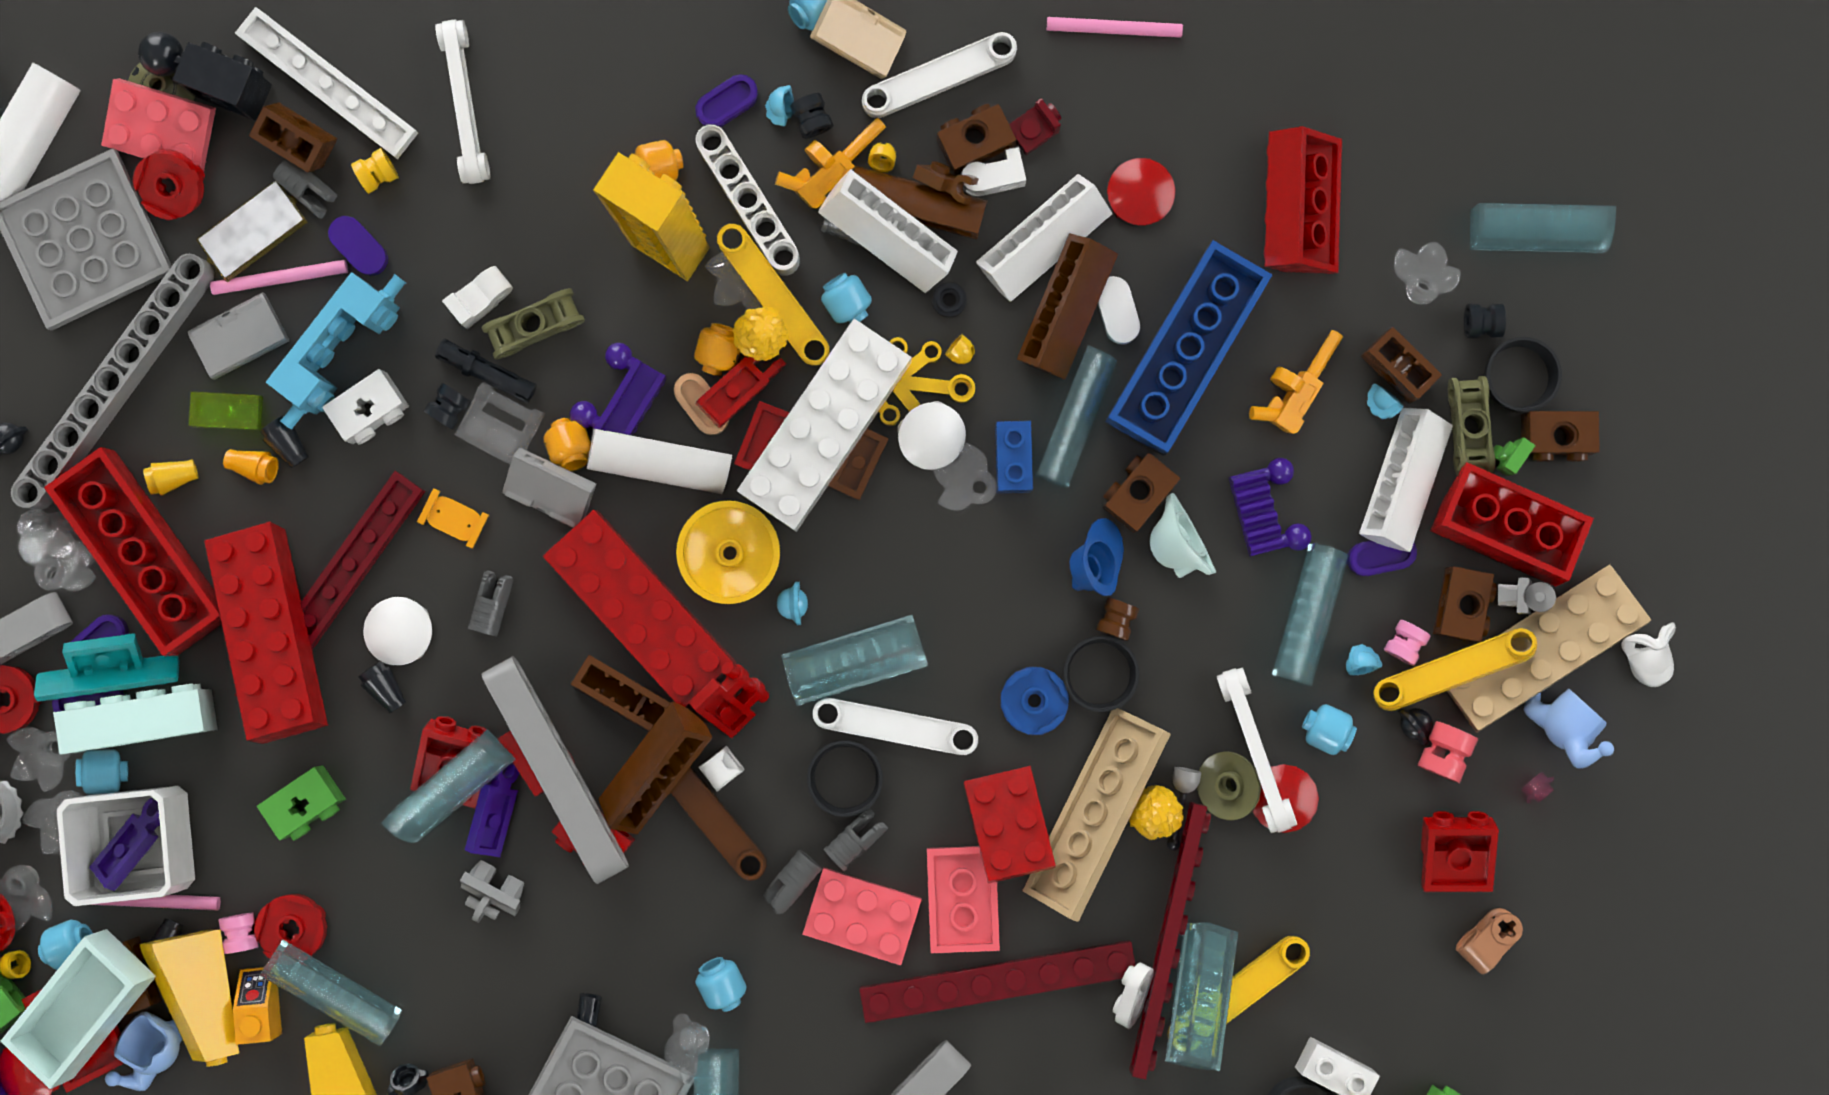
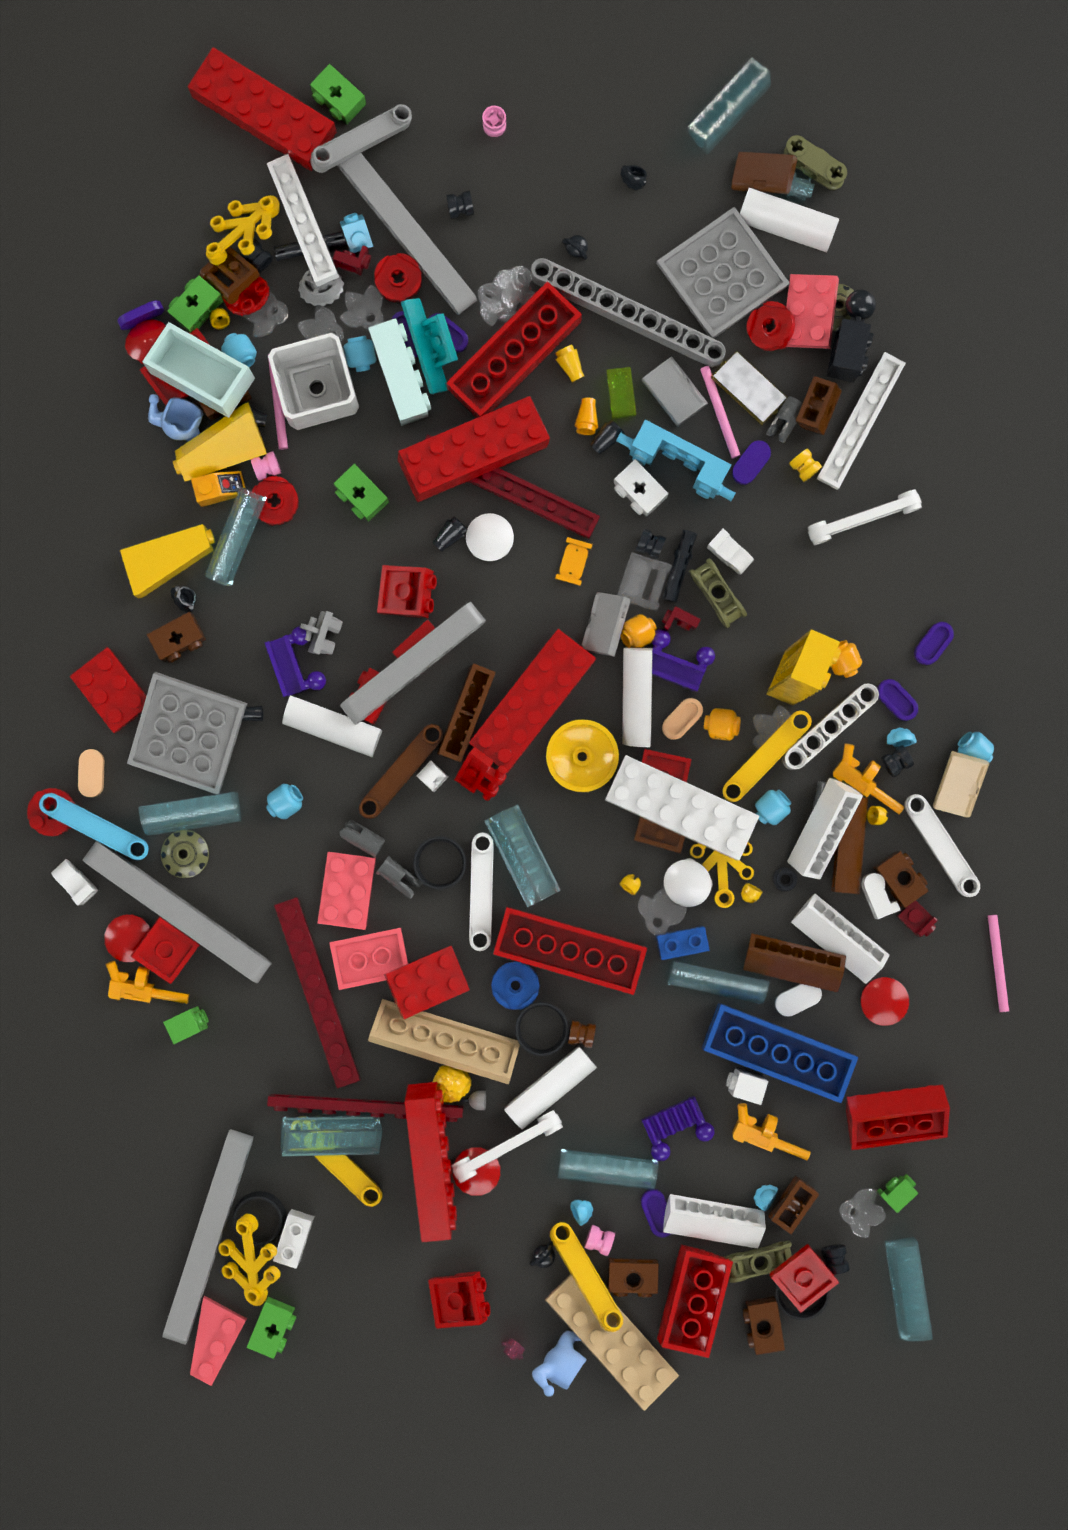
camera: 80 degrees right, 0 degrees up
dark purple plate [89,798,160,891] -> none
clear light blue brick [382,729,516,843] -> none
dark purple plate [465,760,519,857] -> none
dark grey hinge [468,570,514,637] -> none
reddish brown brick [598,702,713,835] -> none
clear plate [664,1014,709,1085] -> none
red hinge [696,357,786,429] -> none
yellow piece [733,307,789,361] -> none
medium azure piece [777,581,808,626] -> none
reddish brown plate [912,161,979,204] -> none
blue piece [1069,518,1124,596] -> none
reddish brown brick [1102,452,1181,533] -> none
white plate [1113,962,1154,1029] -> none
light aqua hat [1150,493,1216,578] -> none
olive dish [1197,751,1261,821] -> none
medium azure head [1302,704,1357,755] -> none
coral wheel [1417,721,1478,783] -> none
nougat piece [1455,908,1523,974] -> none
bright green plate [1493,438,1536,477] -> none
light grey hips [1498,578,1556,615] -> none
white piece [1621,622,1676,687] -> none
none -> dark purple gear [265,626,326,698]
none -> white brick [282,695,382,757]
none -> red brick [404,1082,457,1242]
none -> red brick [493,907,647,995]
none -> white brick [504,1045,597,1130]
none -> yellow hinge [619,874,641,895]
none -> dark red bracket [662,606,701,631]
none -> white brick [726,1068,768,1105]
none -> red plate [769,1244,839,1313]
none -> bright green brick [876,1174,918,1213]
none -> dark purple tile [914,622,954,665]

